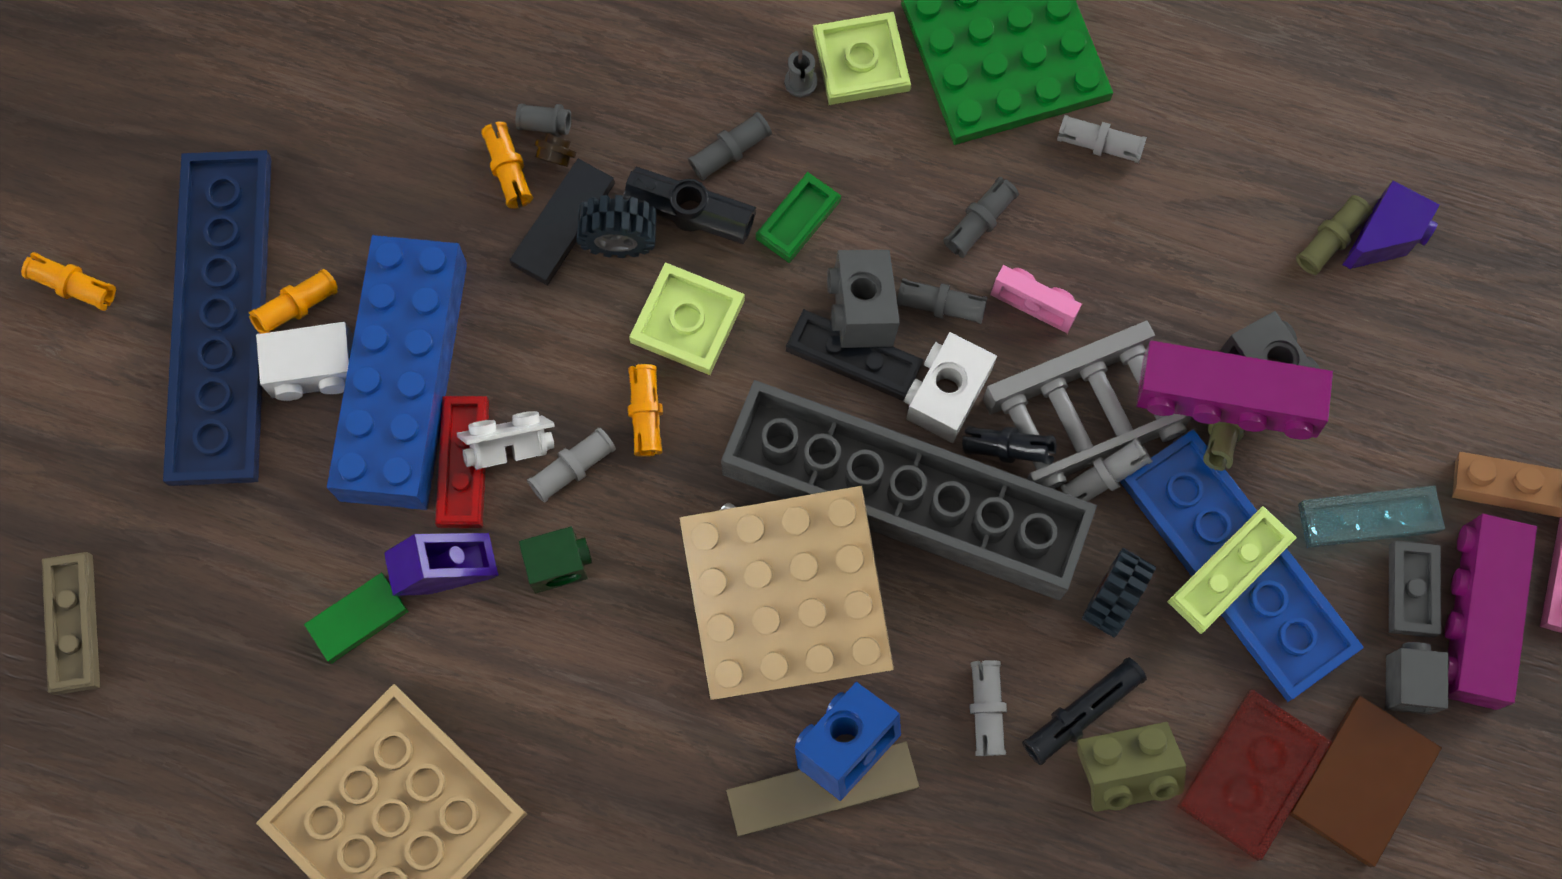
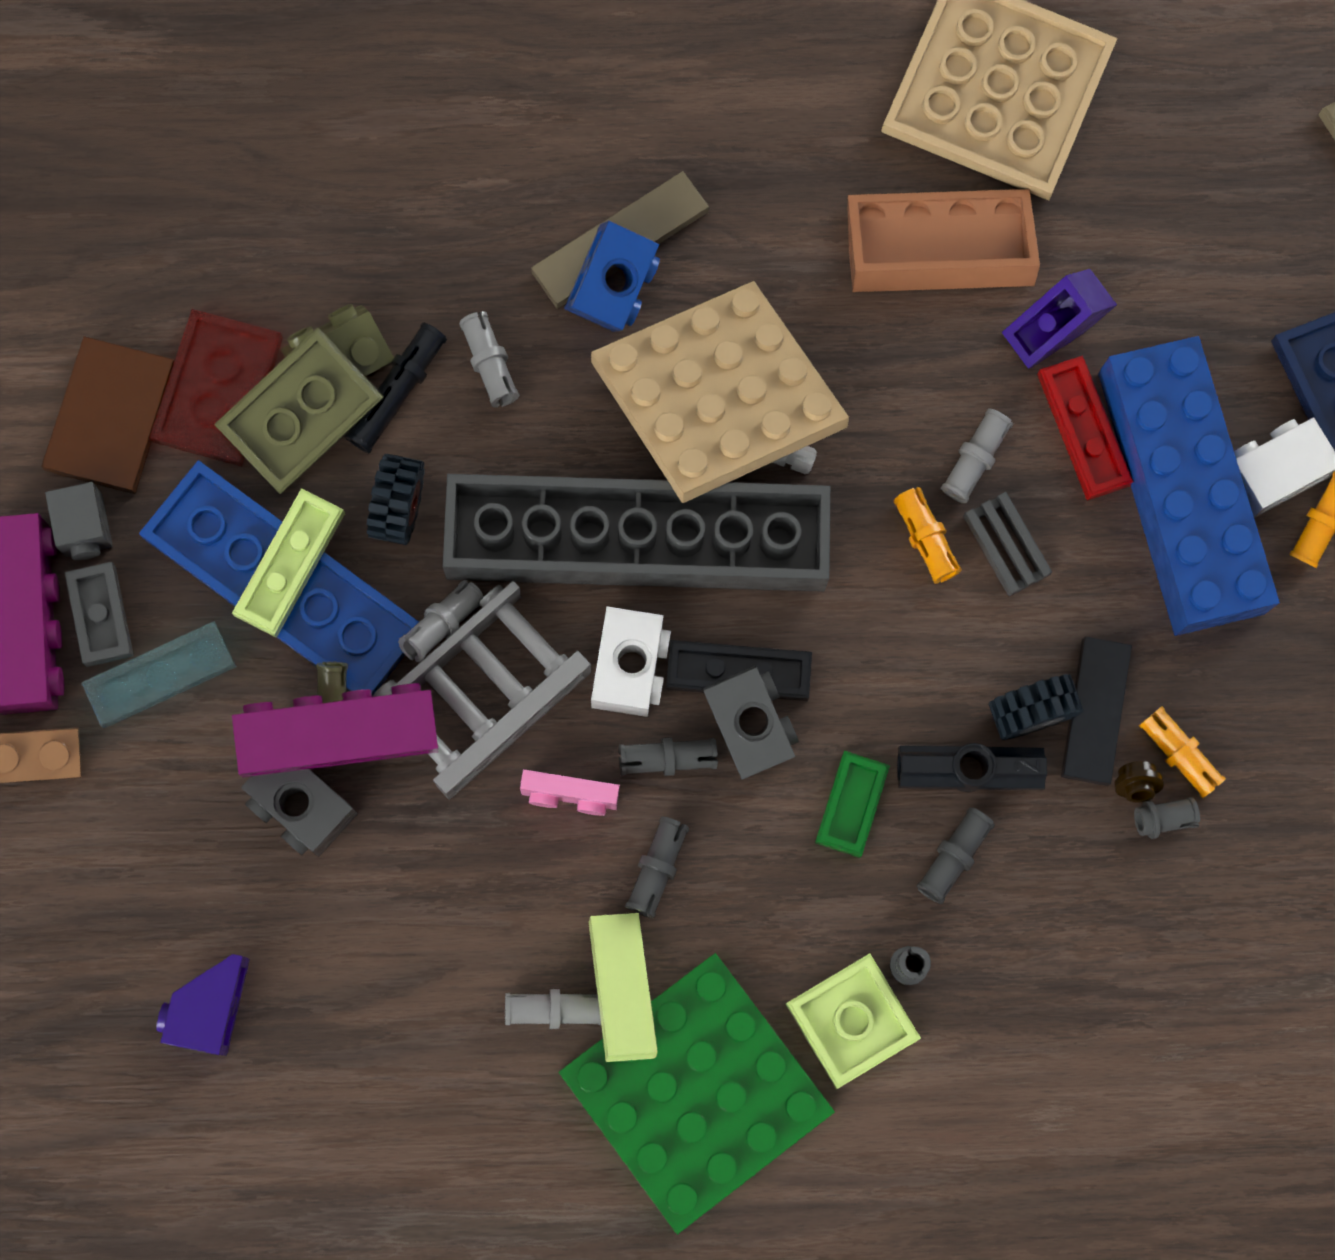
camera: 155 degrees right, 5 degrees up
green tile [304,572,409,664] -> none
white hinge [457,411,555,470] -> none
dark green brick [519,526,592,594] -> none
yellowish green plate [629,262,745,375] -> none
black pin [962,426,1057,465] -> none
olive pin [1296,195,1373,275] -> none
none -> olive tile [214,328,385,494]
none -> yellowish green tile [589,913,658,1062]
none -> nougat slope [847,189,1040,292]
none -> dark grey tile [963,492,1052,597]

